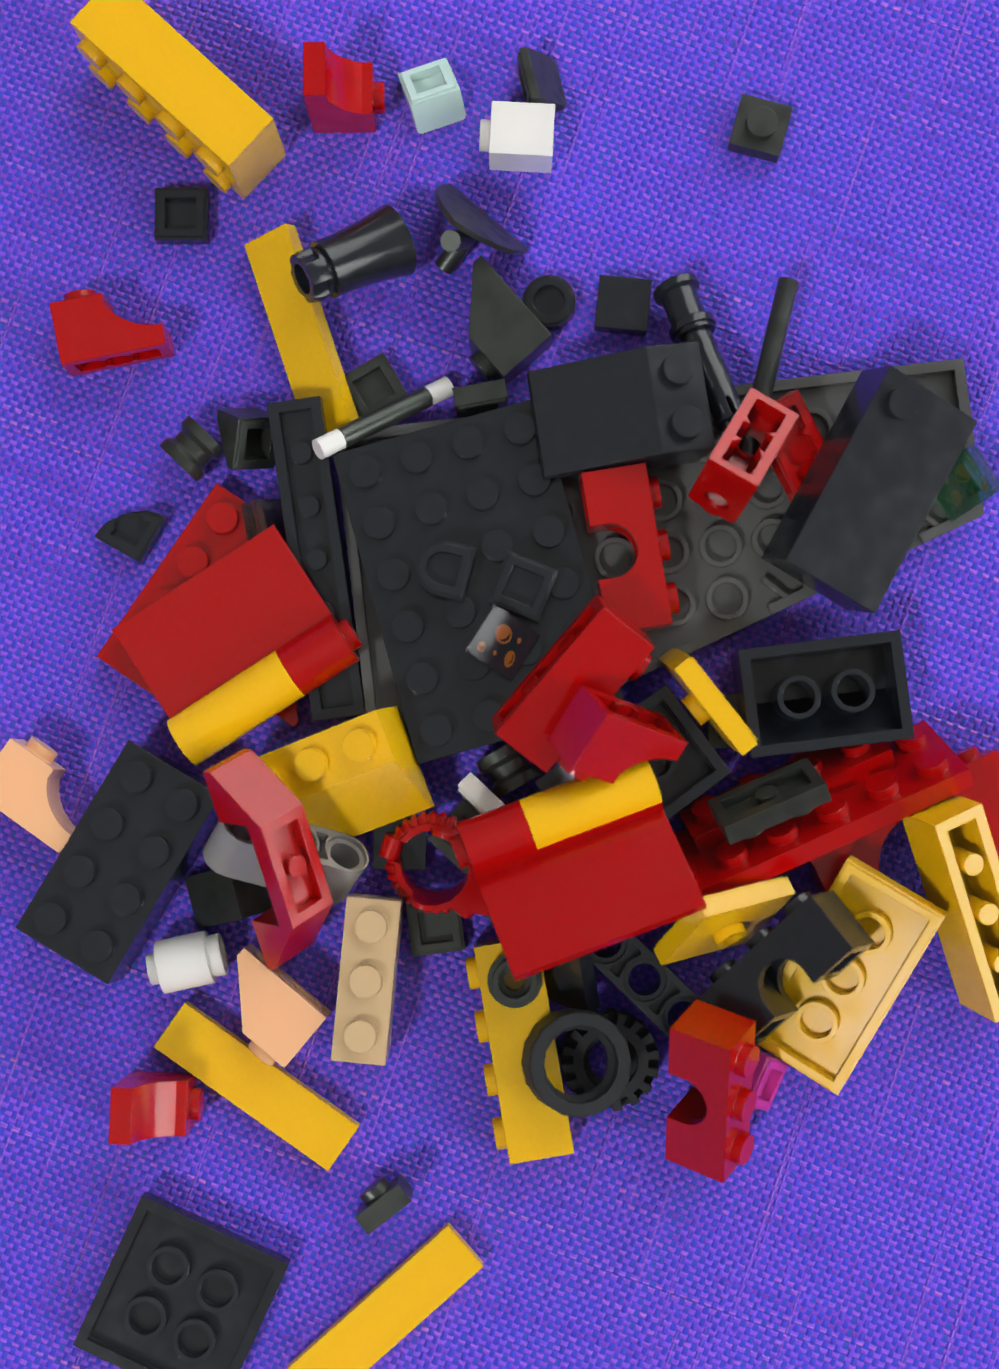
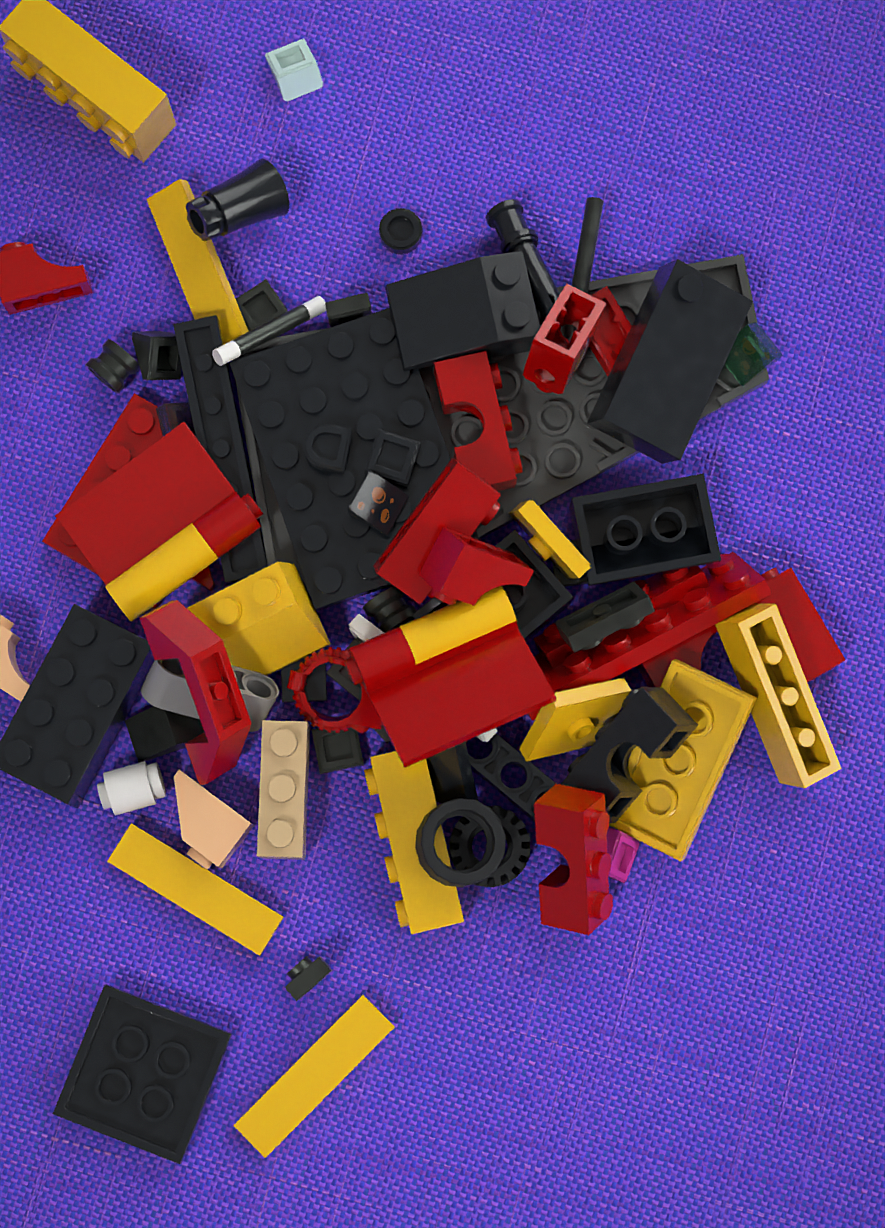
camera: 10 degrees left, 5 degrees down
black tile [94,511,169,564] -> none
red arch [108,1071,204,1145] -> none
black tile [154,188,210,245] -> none
red arch [303,42,386,133] -> none
shield [434,183,529,275] -> none
pearl dark grey slope [468,256,552,385] -> none
white brick [479,101,555,173] -> none
pearl dark grey plate [487,954,542,1008] -> none
slope [517,47,567,112] -> none
black tile [594,275,652,336] -> none
pearl dark grey plate [727,94,793,163] -> none

